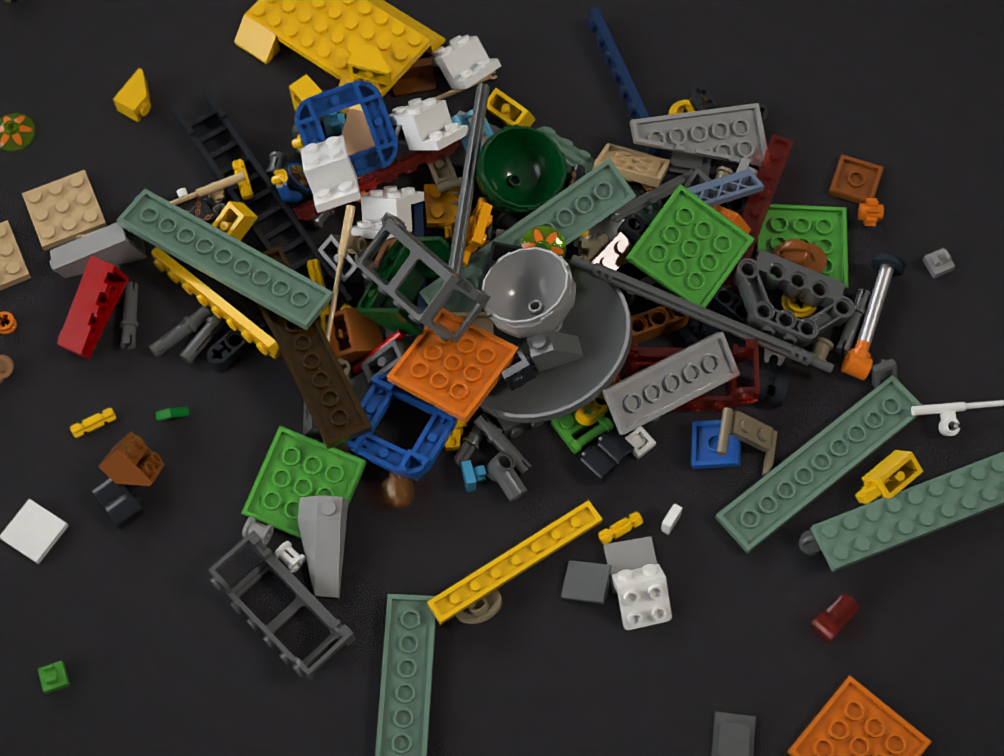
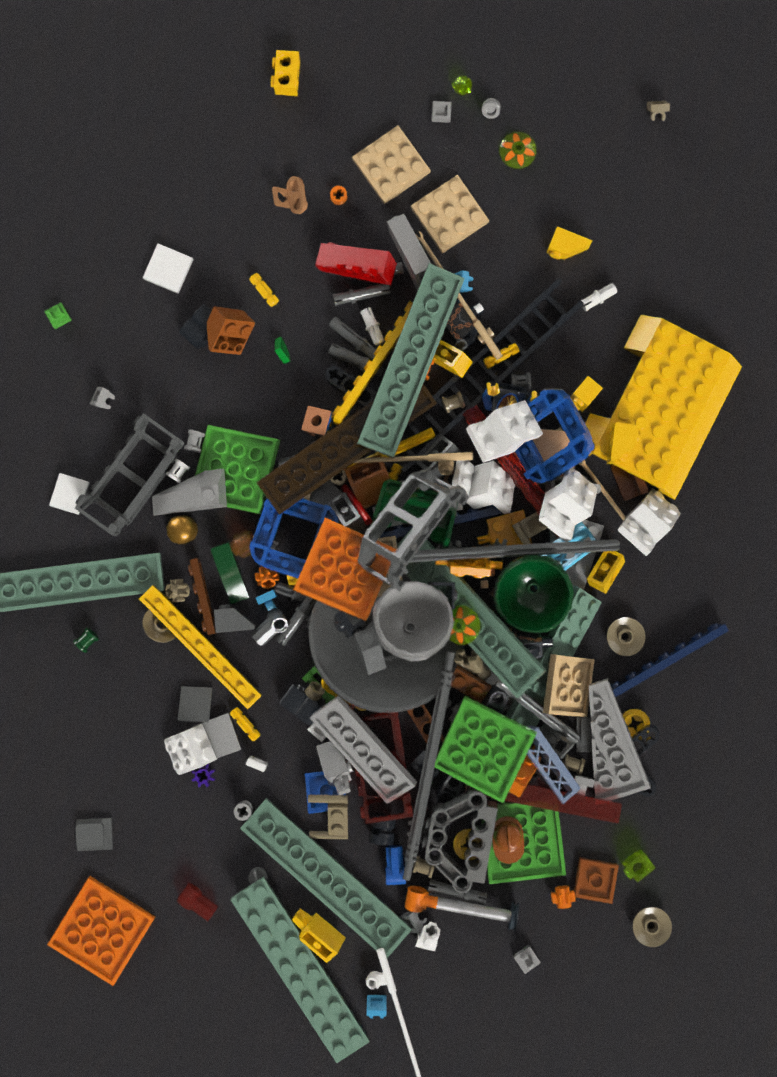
camera: 75 degrees right, 20 degrees up
none -> white piece [49,473,90,515]
none -> dark green bush [73,627,99,653]
none -> light grey tile [90,387,115,409]
none -> dark tan gear [165,579,190,603]
none -> pearl gold hair [166,515,198,544]
none -> reddish brown plate [188,558,216,635]
none -> dark purple gear [192,764,216,787]
none -> dark green slope [211,543,250,604]
none -> dark grey slope [214,605,256,633]
none -> light grey bush [234,800,253,821]
none -> orange gear [255,567,279,589]
none -> nougat piece [301,406,337,436]
none -> dark tan bush [305,681,325,701]
none -> light grey hinge [316,741,353,795]
none -> white axle [360,307,384,346]
none -> dark azure tile [367,995,386,1018]
none -> blue piece [386,845,406,885]
none -> white piece [415,922,440,951]
none -> dark tan bush [441,391,465,413]
none -> white axle [581,283,617,311]
none -> dark tan dish [607,617,645,656]
none -> clear neon green brick [622,849,656,883]
none -> dark tan dish [632,907,672,947]

